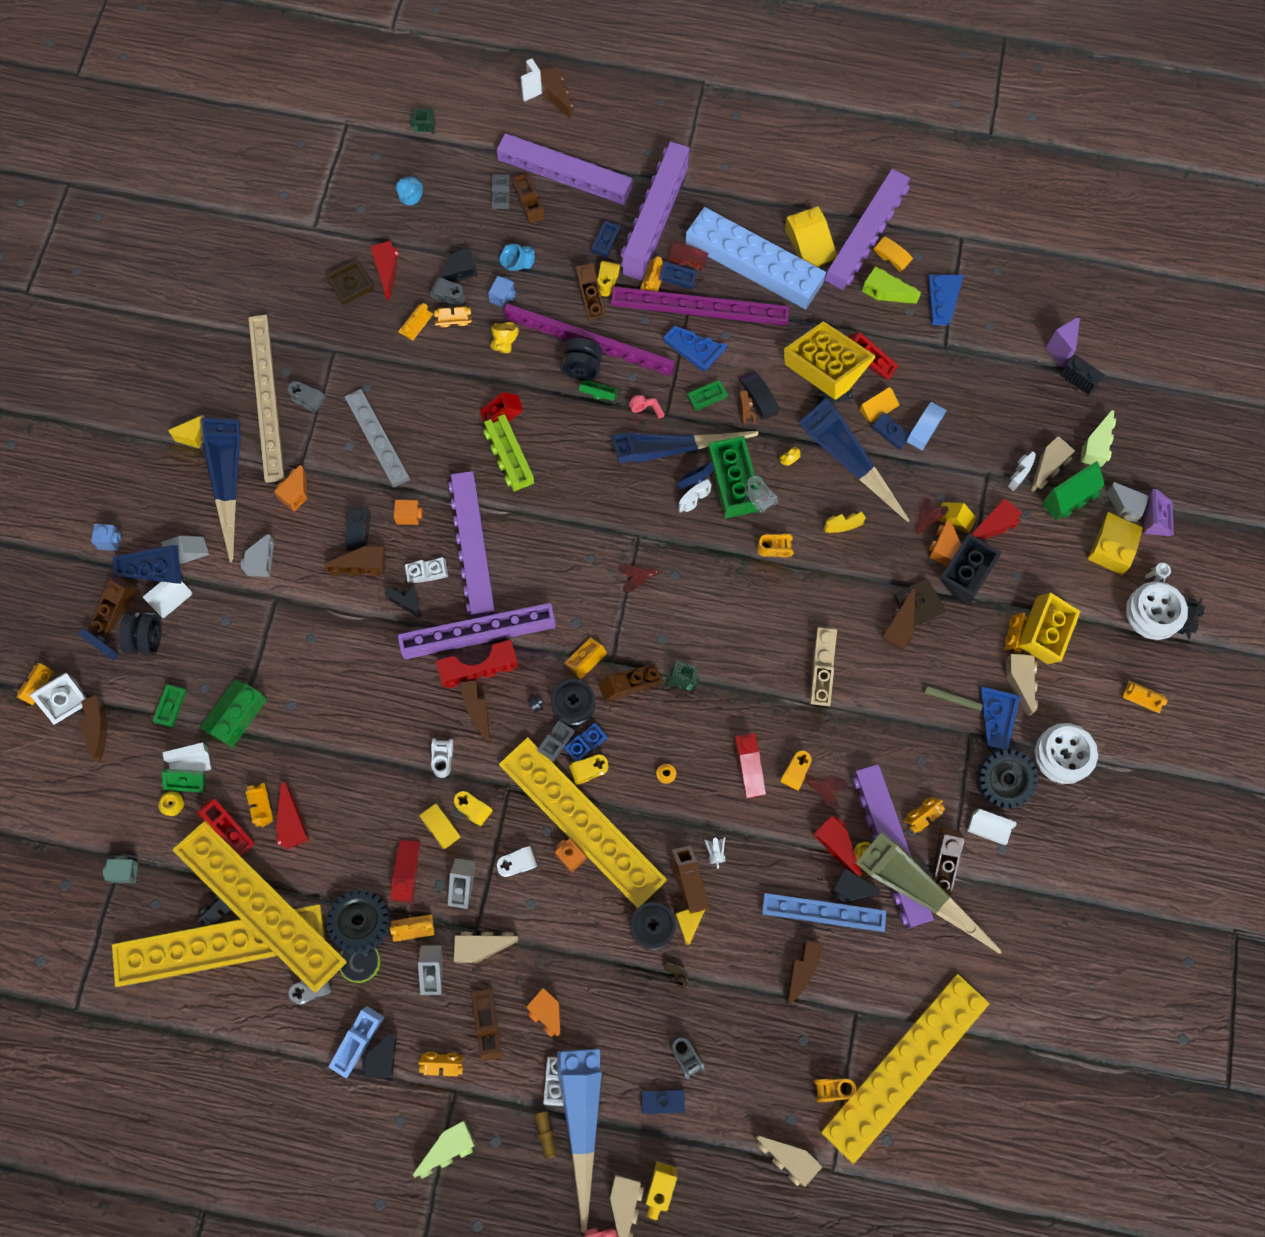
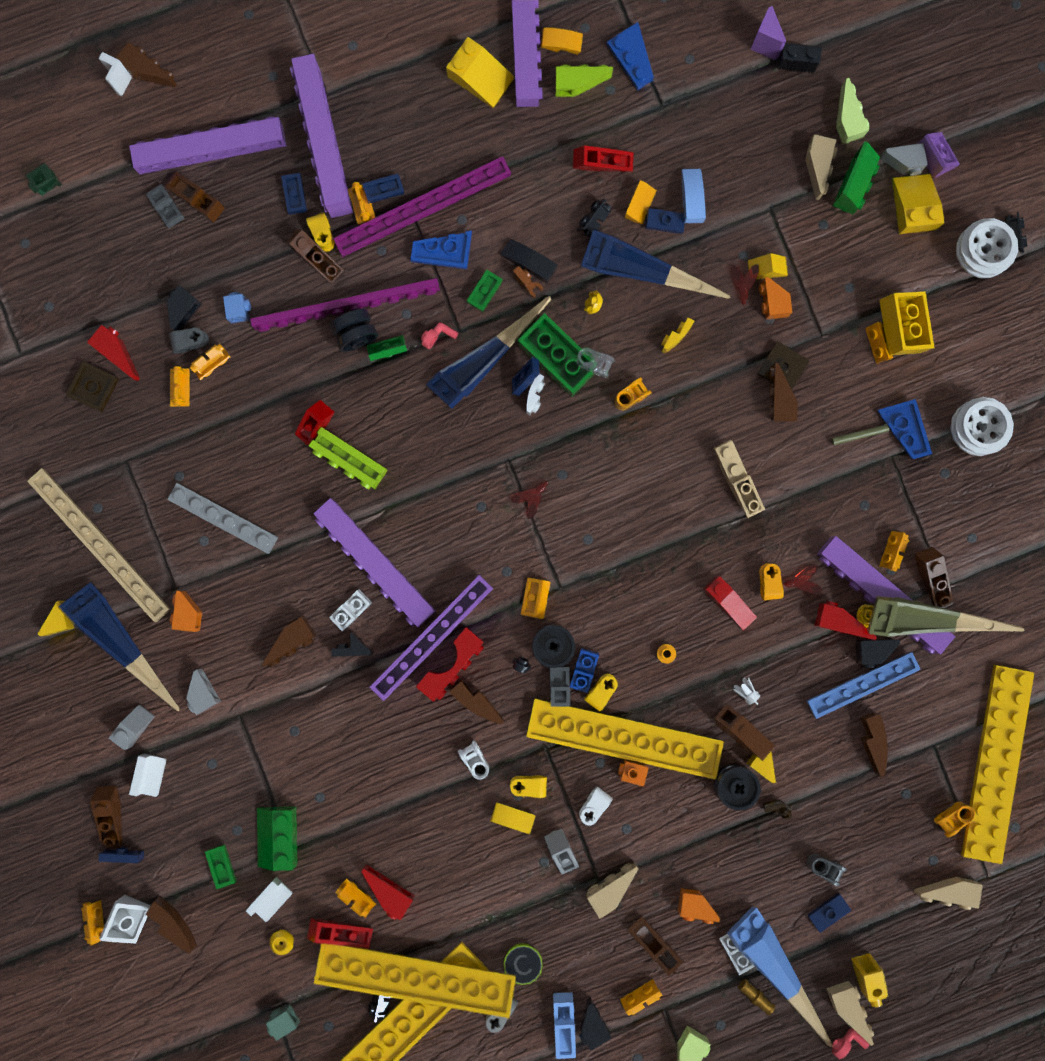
camera: 30 degrees left, 15 degrees up
medium blue brick [91,524,121,551] -> none
dark blue wing [113,545,182,584] -> none
black wheel [119,611,162,656] -> none
green plate [162,768,206,793] -> none
dark grey piece [288,381,326,413] -> none
wheel [327,890,390,954] -> none
black slope [346,506,371,550] -> none
red slope [390,840,420,903] -> none
light orange hinge [390,914,434,942] -> none
orange brick [394,500,423,525] -> none
dark azure hair [395,176,423,205] -> none
light grey slope [418,946,443,995] -> none
yellow hair [490,322,519,354] -> none
dark azure hair [499,244,535,271] -> none
reddish brown slope [598,664,663,702] -> none
clear green brick [667,660,699,691] -> none
clear red slope [668,243,709,271] -> none
light blue brick [685,207,826,309] -> none
yellow slope [784,321,875,400] -> none
black slope [940,534,1002,605] -> none
white panel [967,809,1017,845] -> none
red slope [971,499,1022,541] -> none
wheel [976,749,1039,808] -> none
tan slope [1006,654,1038,717] -> none
white slope [1008,452,1036,491] -> none
light orange hinge [1123,680,1168,713] -> none
white piece [1145,563,1171,583] -> none

